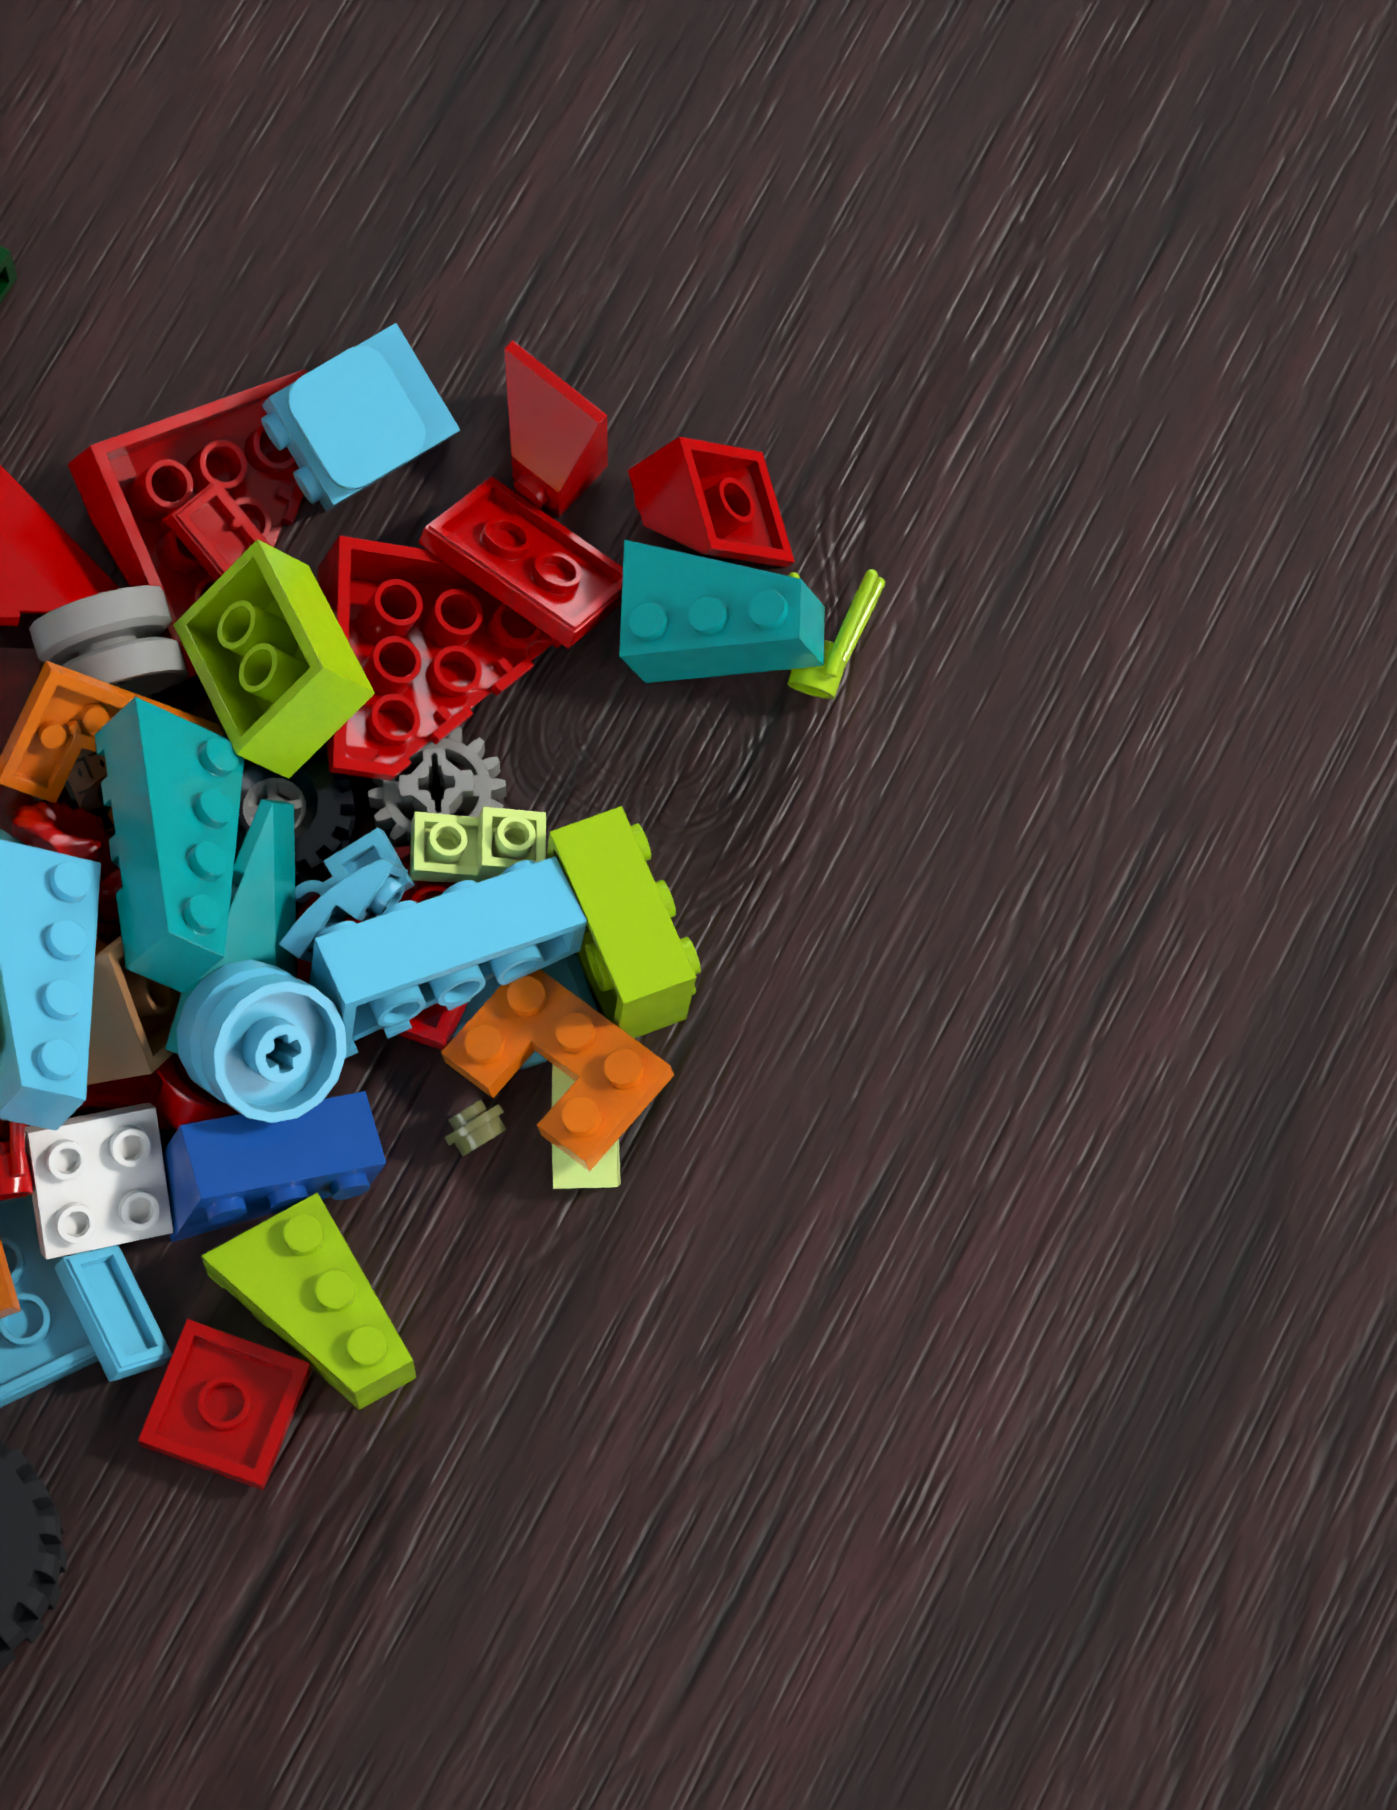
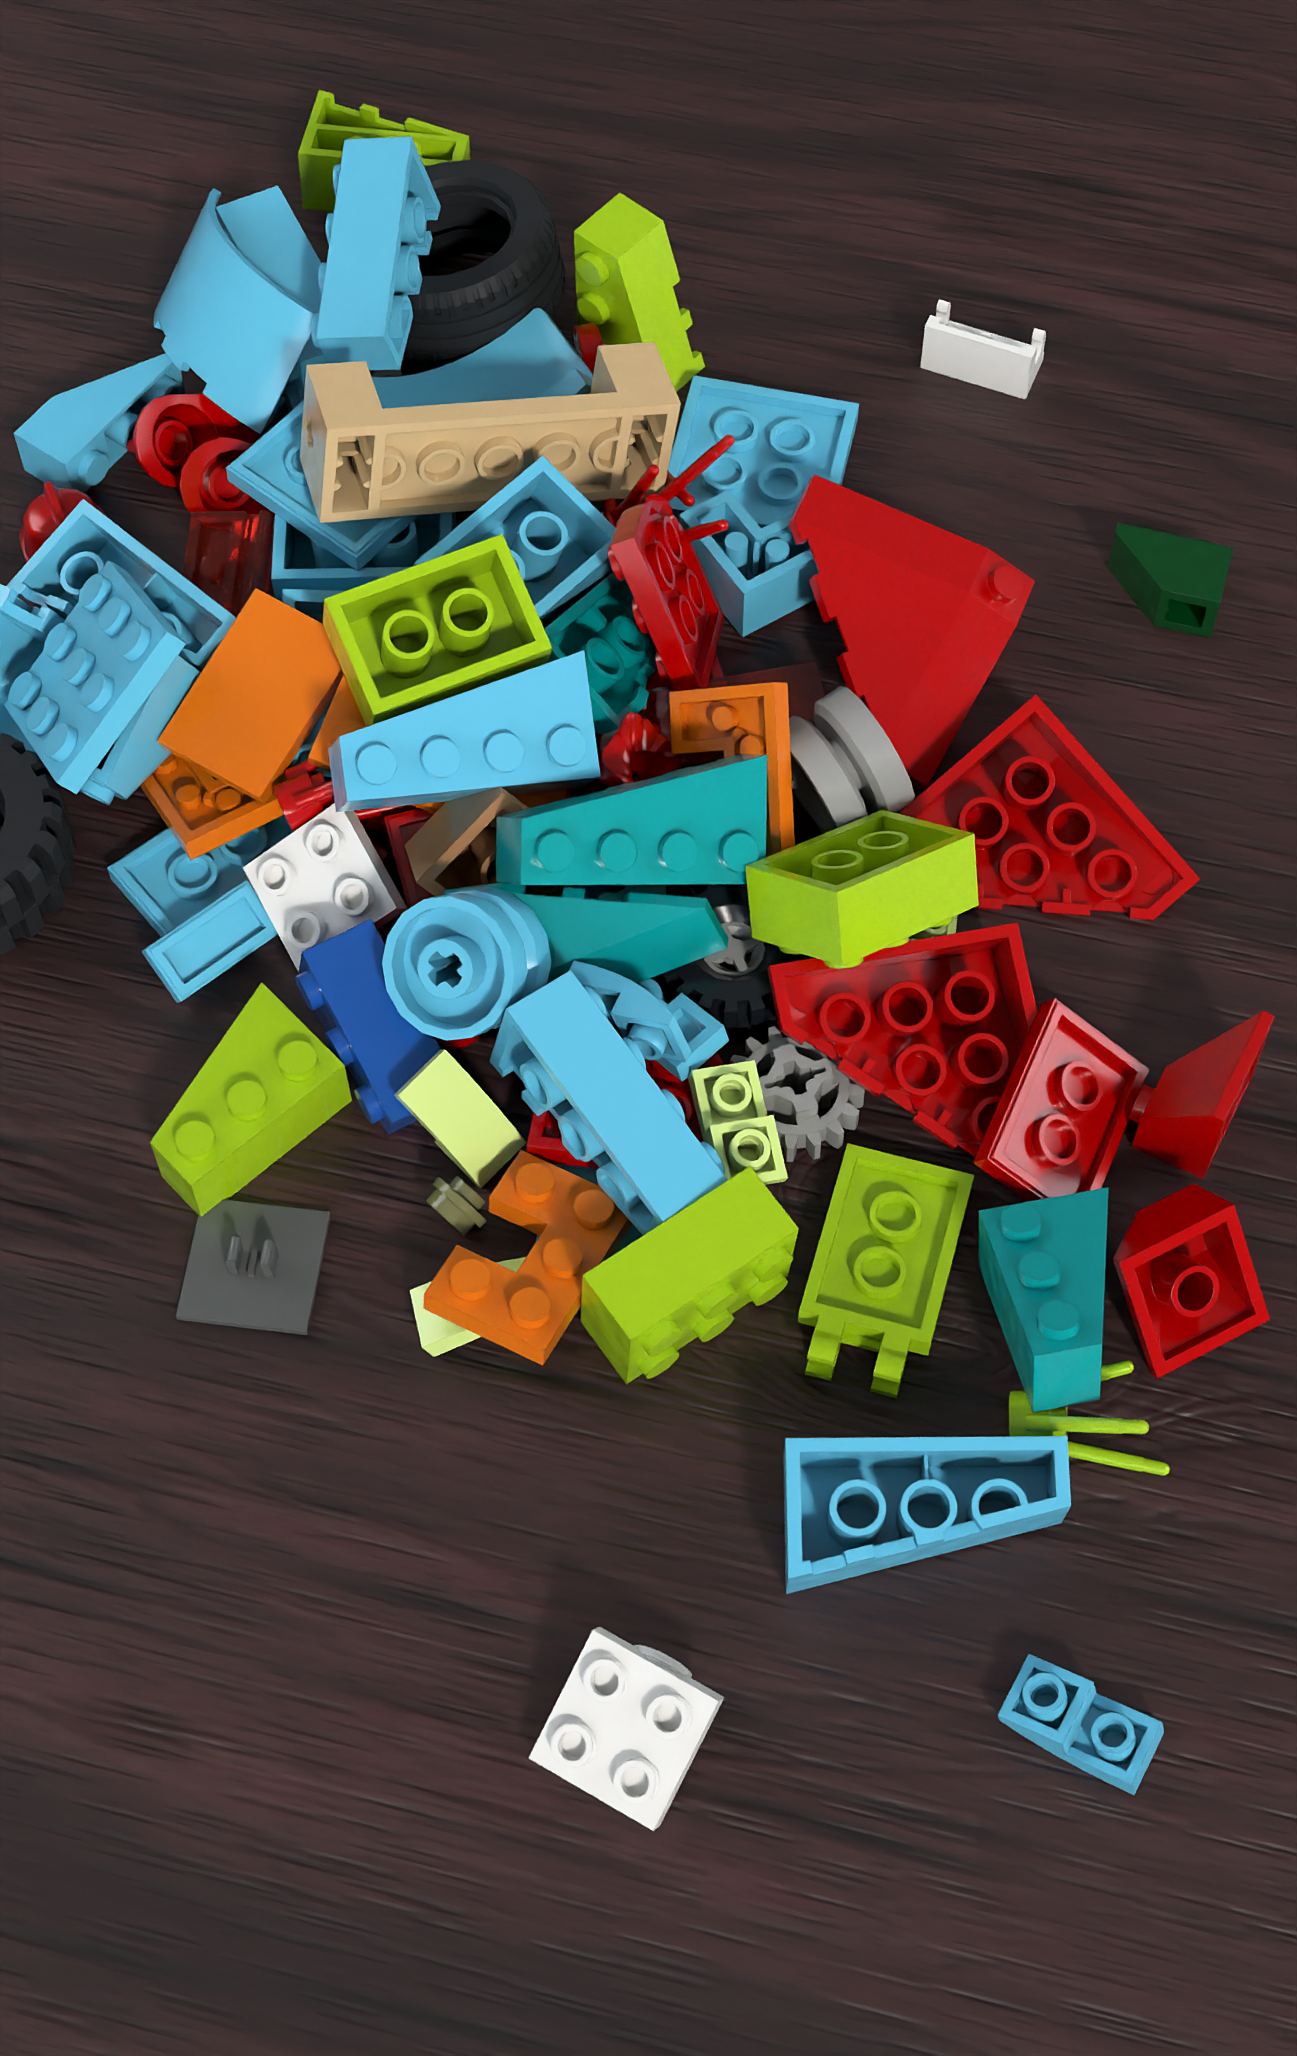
camera: 80 degrees right, 10 degrees down
red plate [138,1319,312,1491] -> none
red plate [165,479,271,582] -> none
medium azure brick [261,323,460,512] -> none
none -> dark grey piece [176,1199,331,1335]
none -> yellowish green slope [394,1049,527,1188]
none -> white plate [529,1627,724,1831]
none -> medium azure wedge [783,1436,1071,1594]
none -> lime tile [798,1143,974,1398]
none -> medium azure slope [998,1654,1164,1795]

